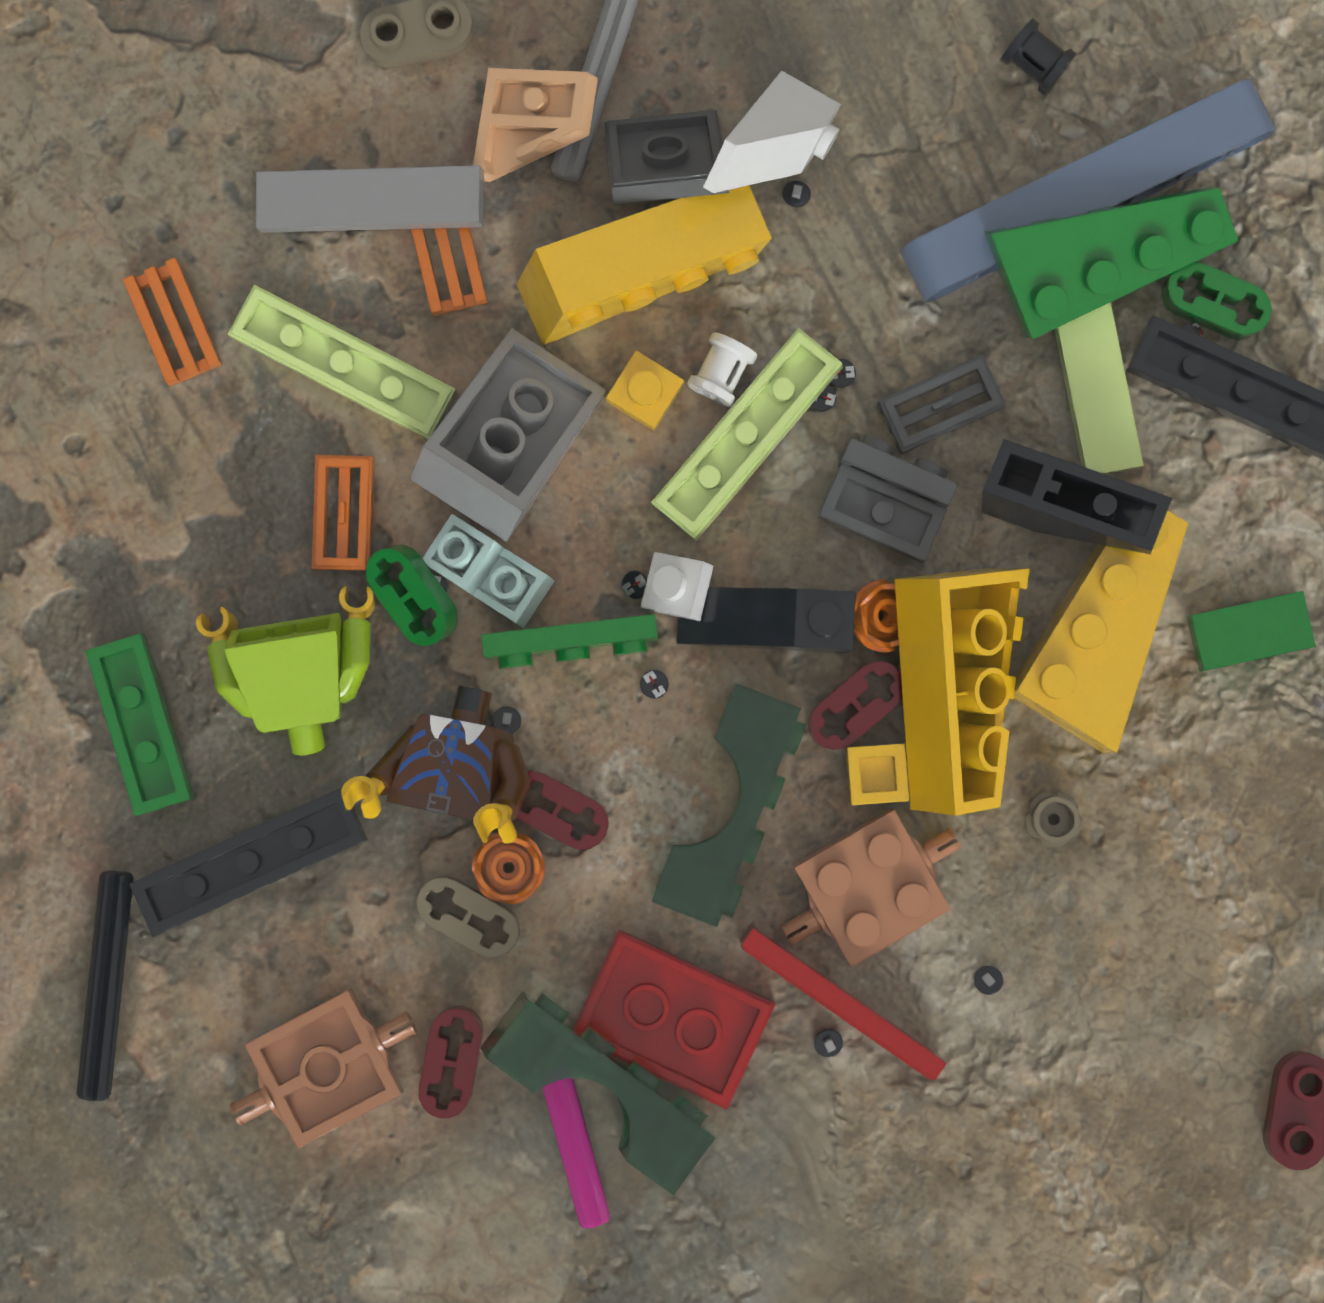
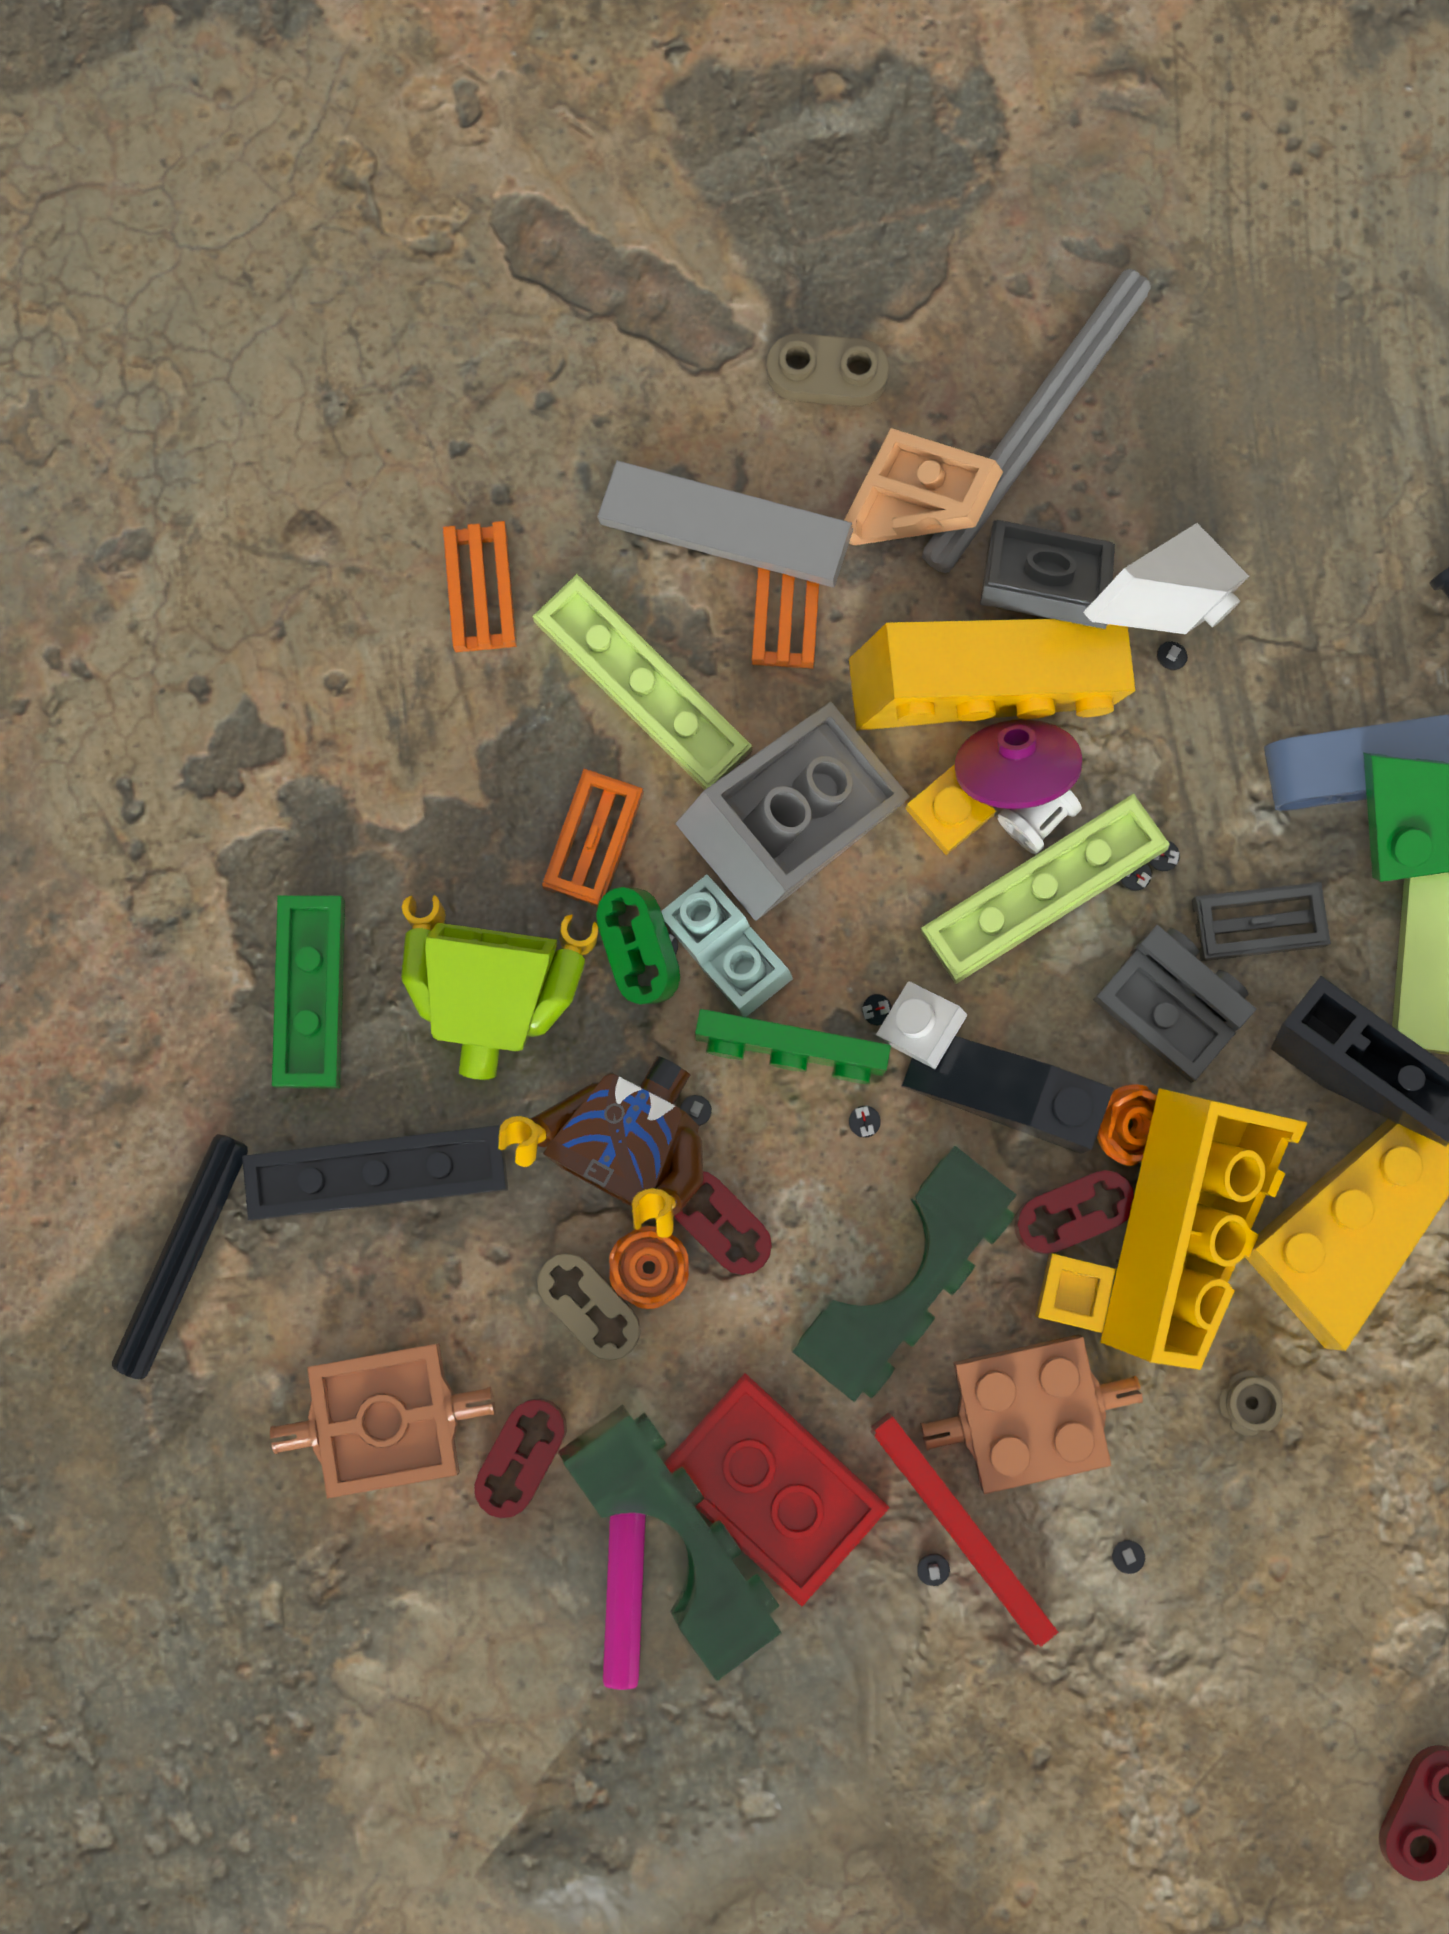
camera: 20 degrees right, 5 degrees down
none -> magenta dish [955,719,1082,809]

